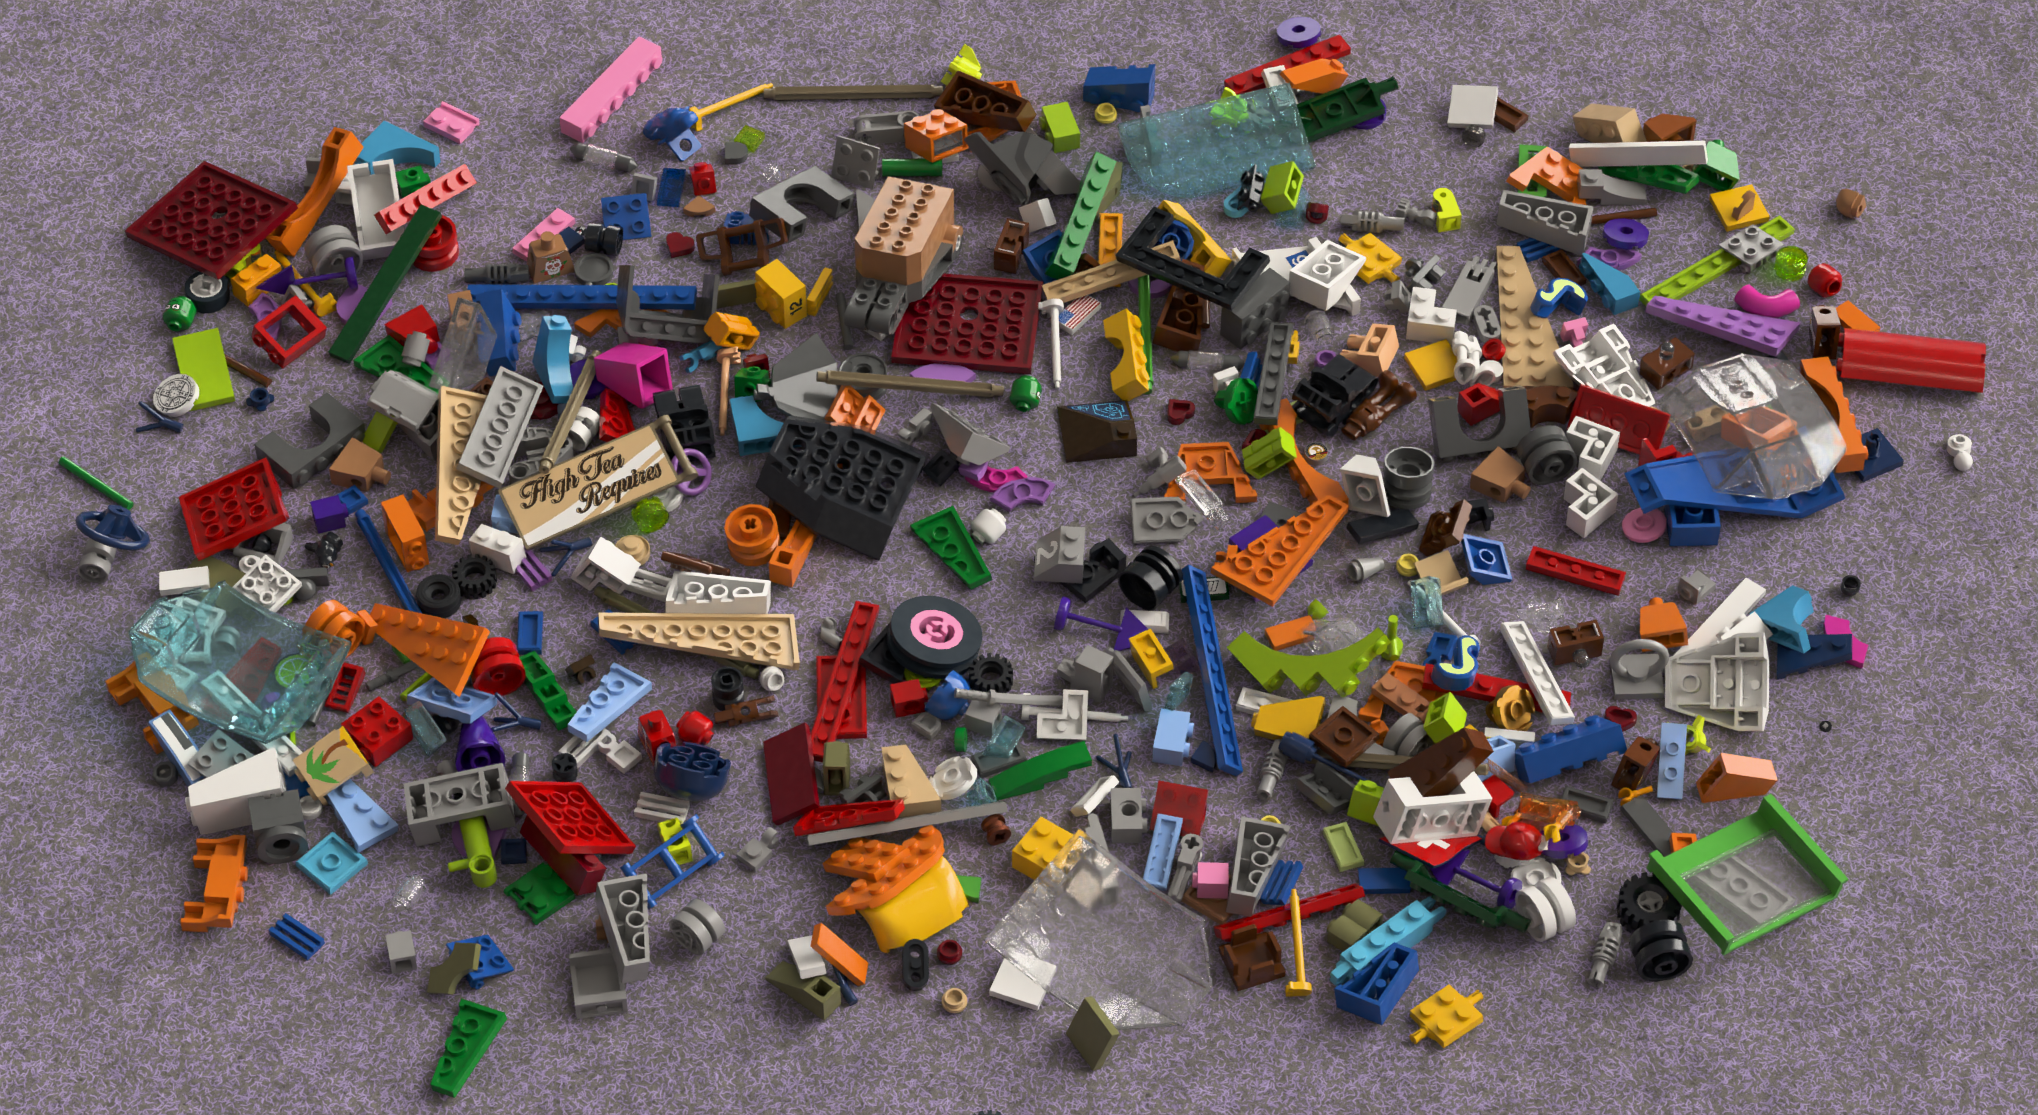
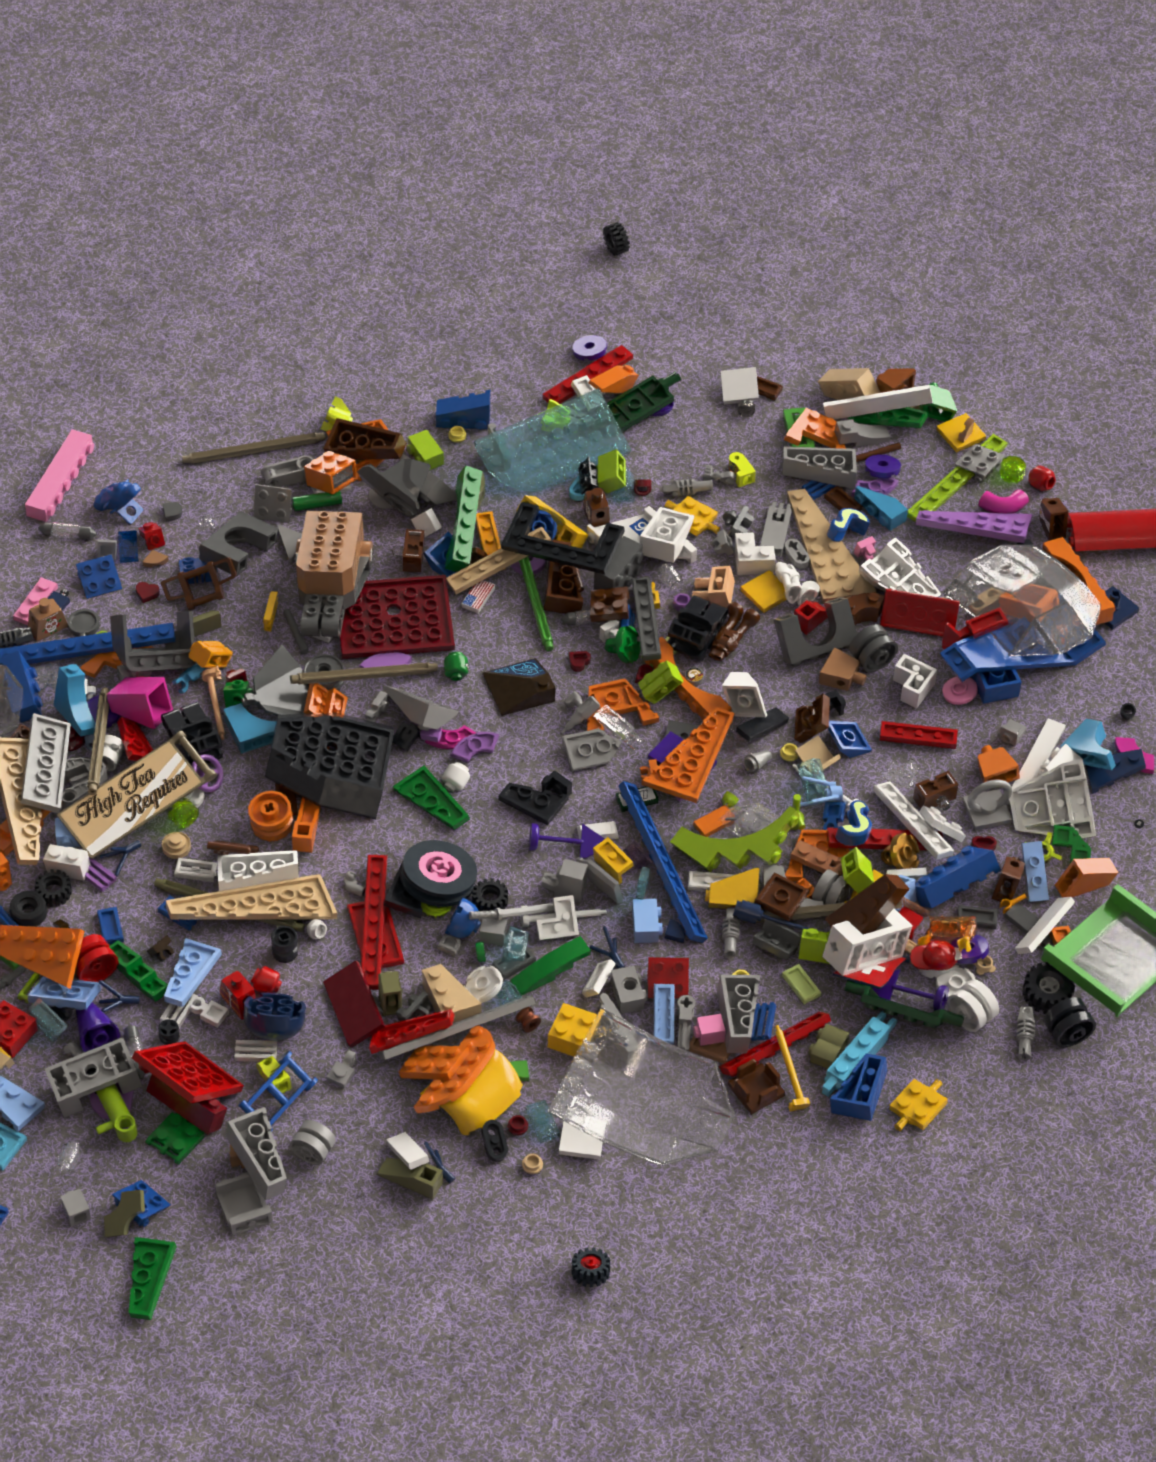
camera: 15 degrees left, 0 degrees up
dark blue tile [501,838,527,865] -> none
white brick [570,537,641,594] -> none
black wheel [584,222,623,256] -> none
yellow piece [689,83,773,132] -> none
reddish brown hinge [713,695,779,727] -> none
clear neon green tile [734,125,765,153] -> none
yellow brick [755,259,807,329] -> none
orange tile [810,923,868,986] -> none
red brick [890,679,928,718] -> none
light grey slope [1034,526,1085,583] -> none
white piece [1038,299,1064,389] -> none
olive tile [1066,996,1120,1071] -> none
yellow arch [1103,308,1149,401] -> none
black wheel [1118,545,1183,611] -> none
blue tile [1358,868,1411,894] -> none
dark grey wheel [1383,447,1434,510] -> none
red tile [1482,339,1506,361] -> none
white brick [1566,416,1620,480] -> none
reddish brown piece [1639,337,1695,390] -> none
medium nougat piece [1836,189,1866,219] -> none
orange tile [1836,300,1881,332] -> none
none -> clear light blue plate [526,1100,560,1143]
none -> reddish brown torso [583,488,610,527]
none -> reddish brown brick [590,587,629,622]
none -> light blue plant [800,776,843,807]
none -> white plate [919,805,966,842]
none -> red tile [966,607,1009,639]
none -> white tile [1015,897,1075,954]
none -> green tile [1052,825,1091,865]

